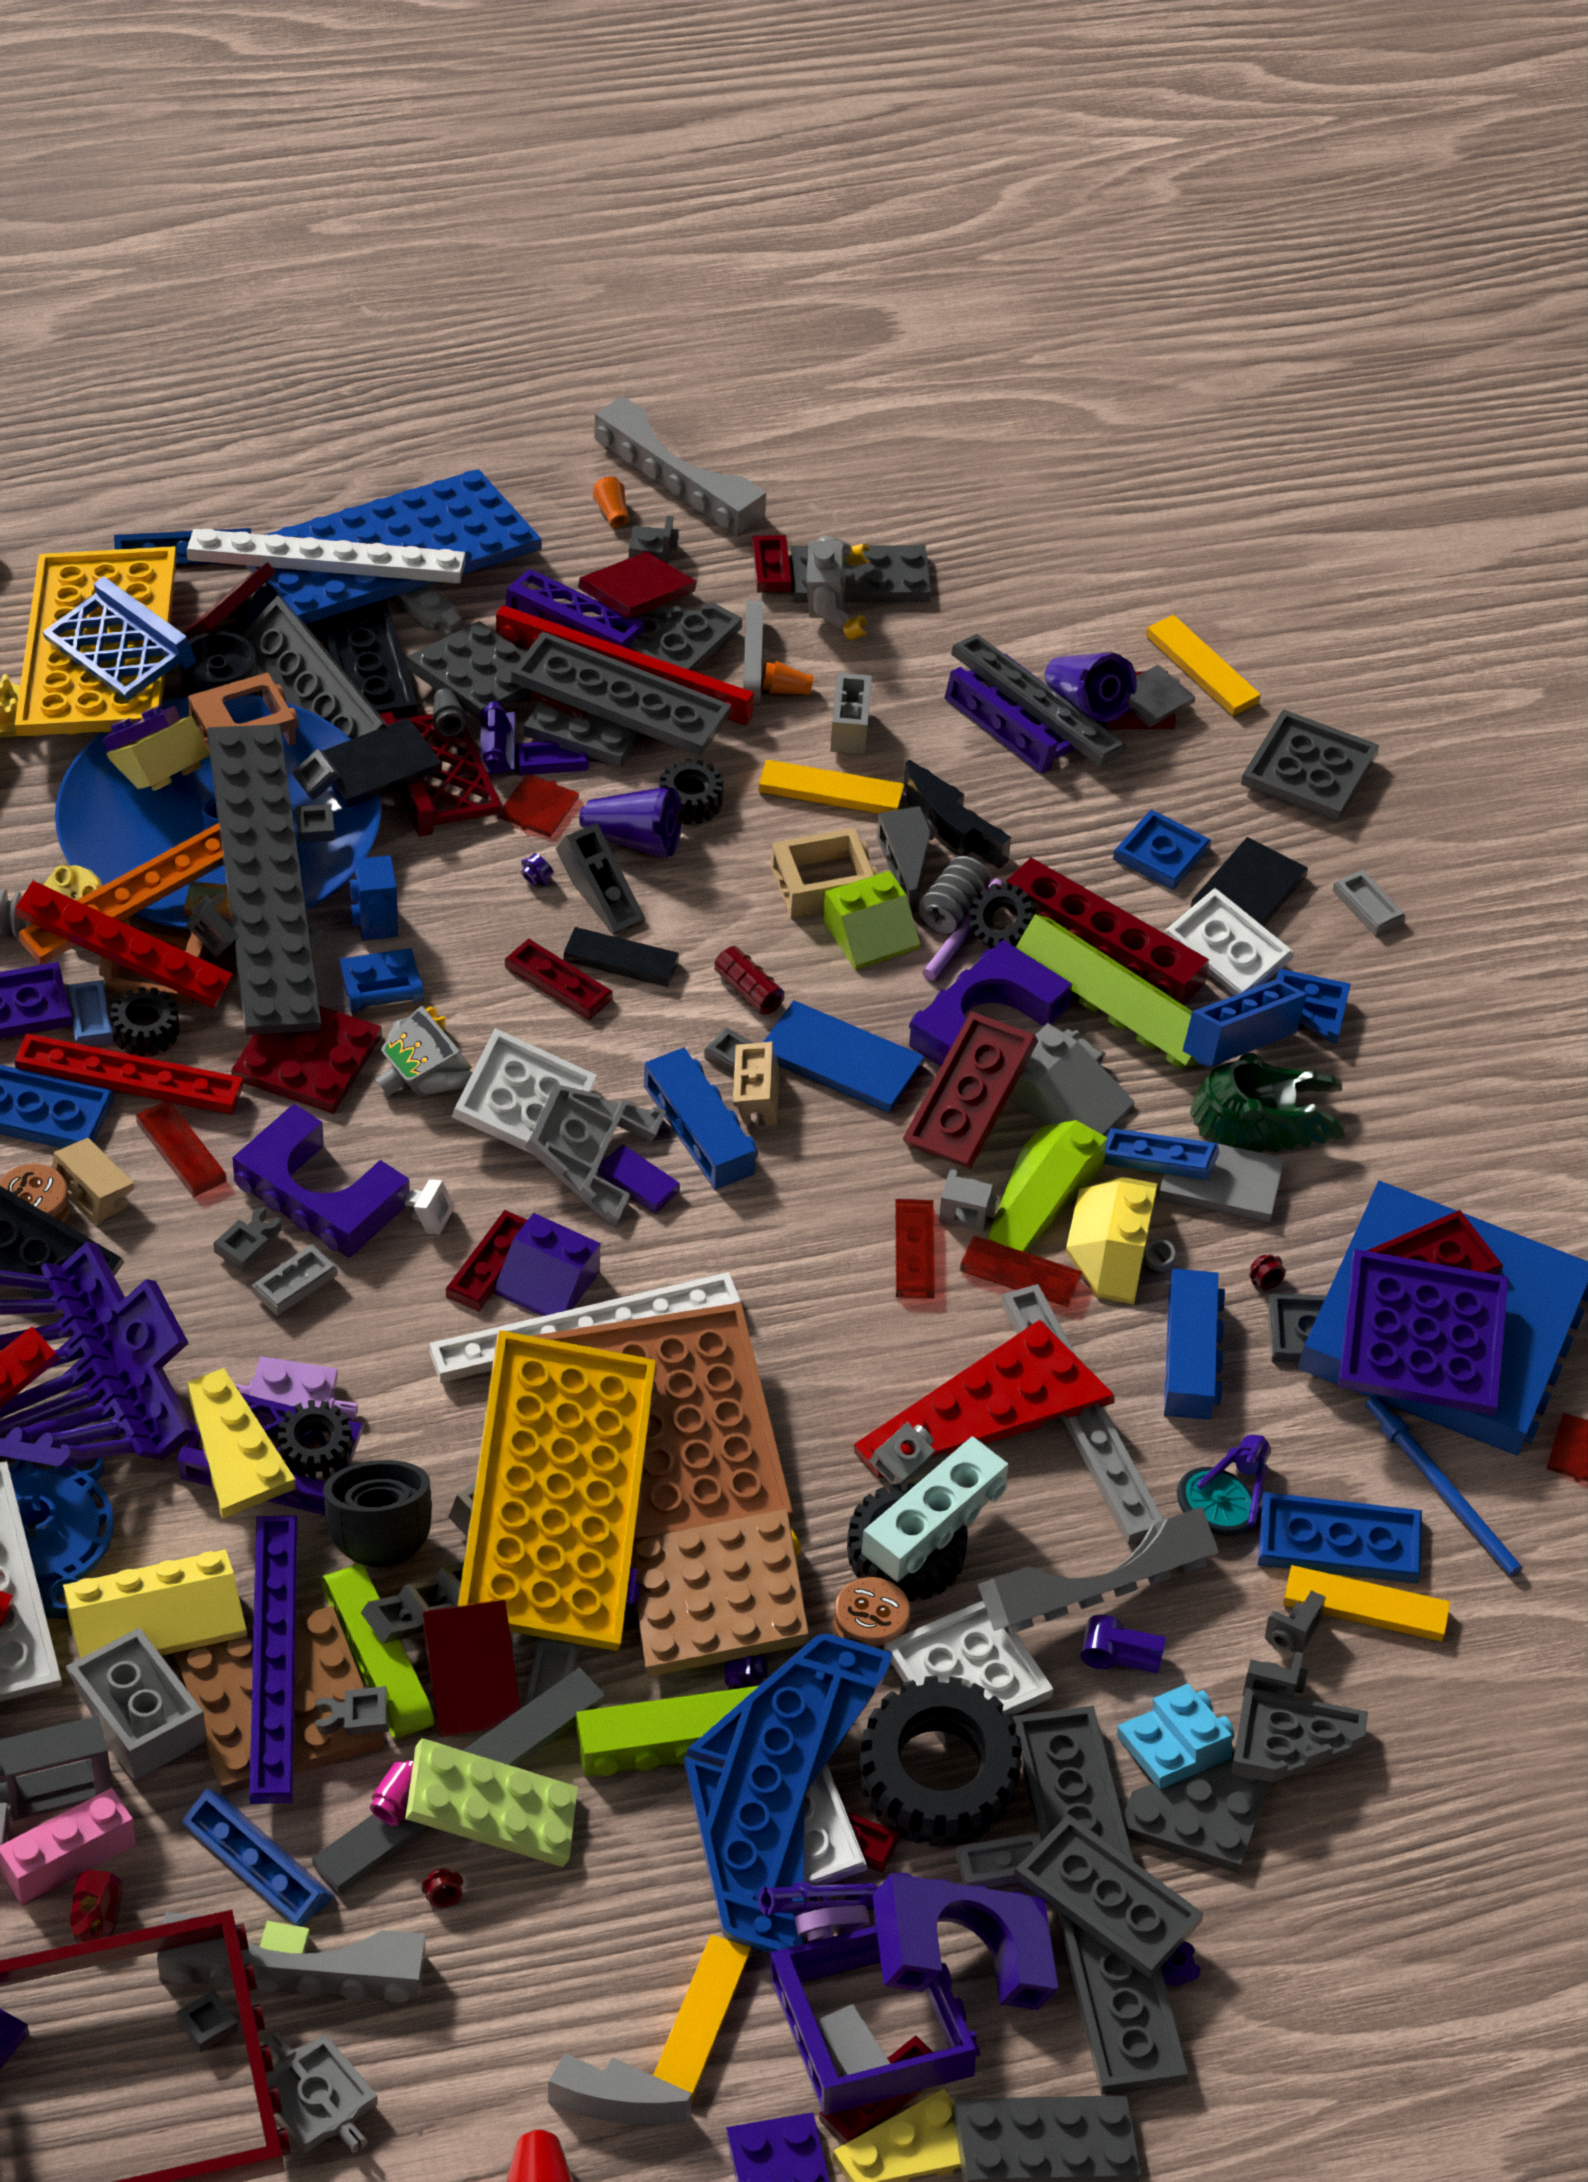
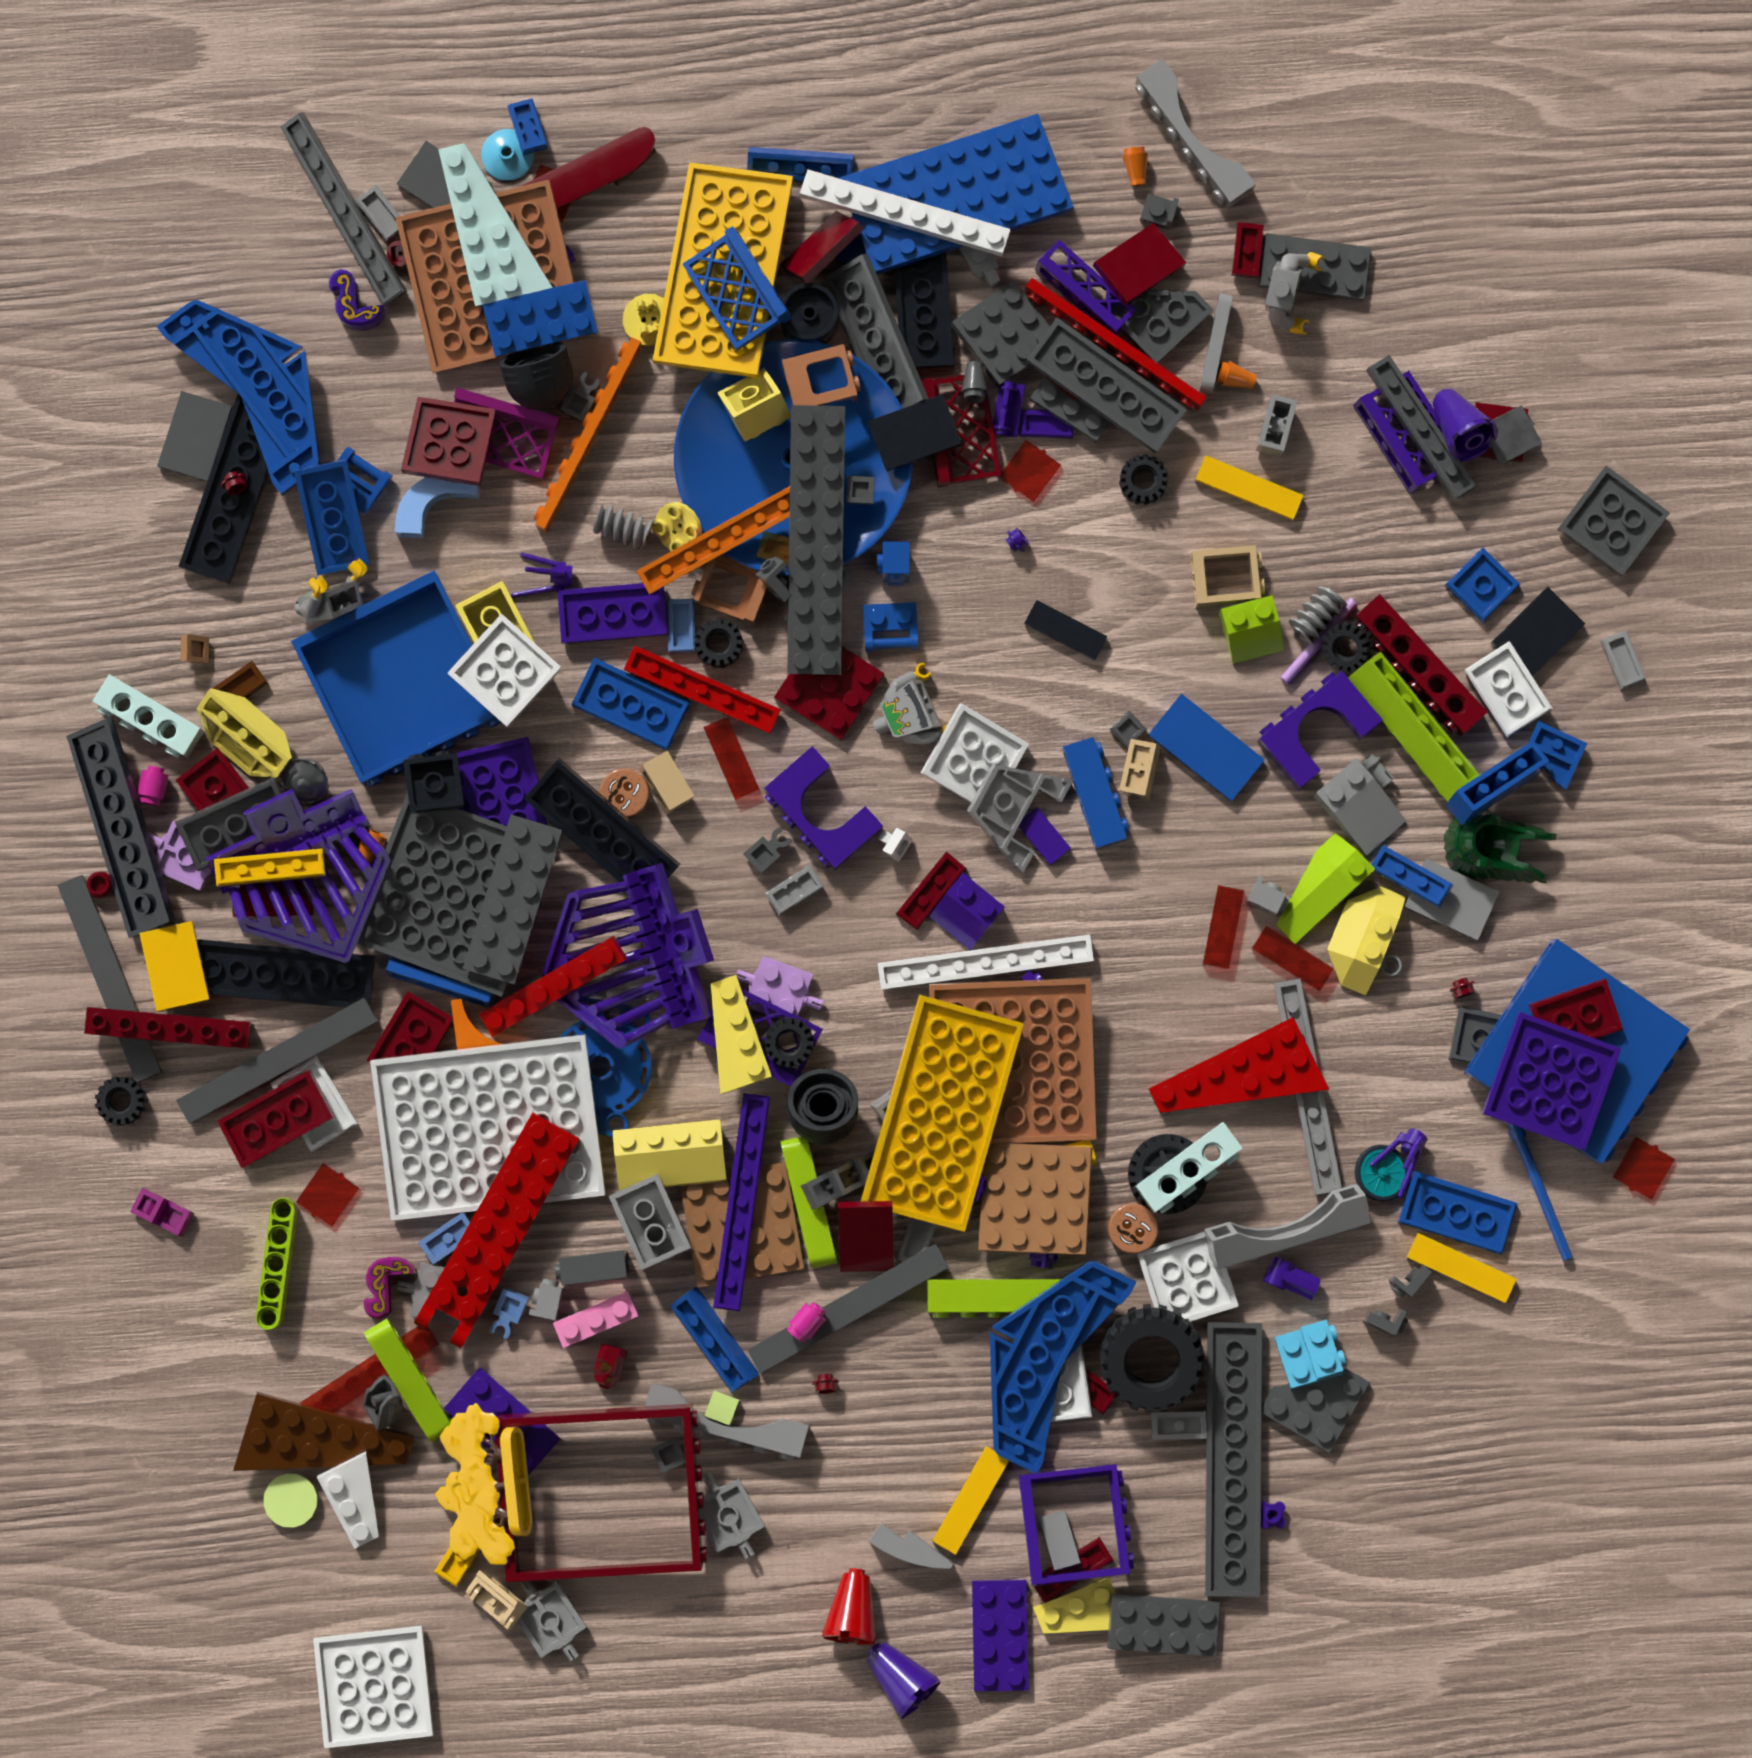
camera: 15 degrees right, 35 degrees up
red plate [14,880,233,1009] -> none
dark purple plate [102,705,181,752] -> none
flat silver tile [292,749,341,800] -> none
dark grey plate [315,1686,389,1736] -> none
yellowish green plate [406,1738,578,1867] -> none
dark red tile [505,938,613,1021] -> none
dark grey slope [555,823,645,934] -> none
dark purple cone [579,787,682,858] -> none
dark red axle [714,946,785,1015] -> none
dark purple pin [758,1882,878,1916] -> none
lavender plate [794,1905,870,1942] -> none
light grey brick [869,1422,935,1485] -> none
dark purple arch [872,1873,1058,2010] -> none
dark grey slope [877,806,934,914] -> none
black slope [903,760,1011,869] -> none
dark red plate [903,1011,1038,1170] -> none
dark grey plate [1014,1814,1204,1979] -> none
yellow tile [1146,614,1261,717] -> none
blue brick [1164,1268,1225,1420] -> none
dark grey plate [1231,1687,1368,1783] -> none

